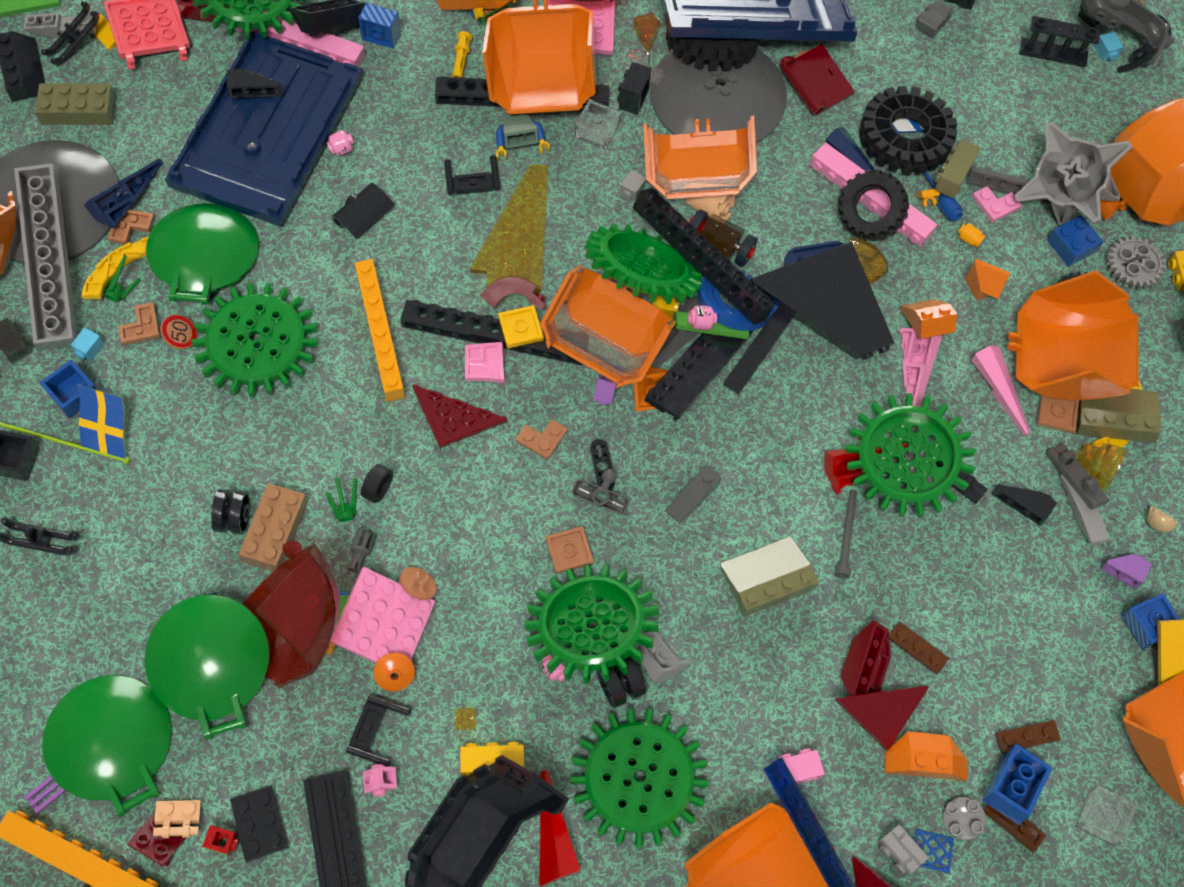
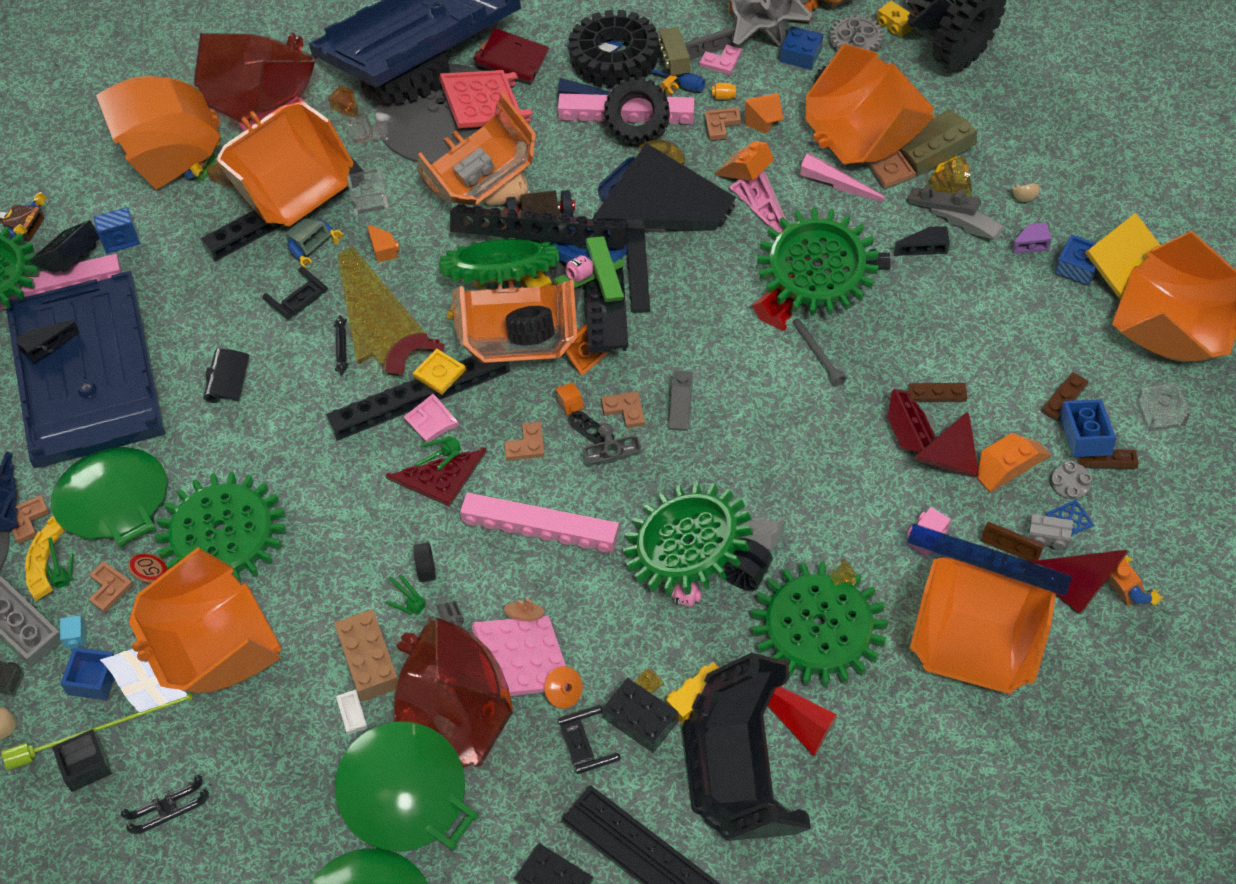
camera: 30 degrees left, 10 degrees down
black wheel [211,489,250,534] -> none
bright pink head [327,130,355,157] -> none
light orange brick [355,259,405,402] -> none
bright pink brick [363,764,397,797] -> none
yellow pin [451,31,473,78] -> none
nougat plate [545,526,594,574] -> none
medium lavender slope [593,370,622,405] -> none
black piece [617,62,652,115] -> none
light grey brick [620,170,646,202] -> none
slope [719,536,819,617] -> none
none -> orange windscreen [129,547,282,693]
none -> black wheel [334,315,348,375]
none -> white tile [336,690,367,735]
none -> orange slope [367,225,400,263]
none -> green plant [415,435,461,470]
none -> coral plate [439,70,533,128]
none -> light grey brick [453,147,495,188]
none -> bright pink brick [460,493,619,553]
none -> black tyre [505,306,555,345]
none -> orange brick [555,382,584,415]
none -> bright green tile [586,236,624,302]
none -> nougat plate [601,391,645,429]
none -> black brick [602,677,678,753]
none -> nougat plate [705,107,741,140]
none -> clear yellow brick [831,558,856,585]
none -> reddish brown plate [980,521,1045,561]

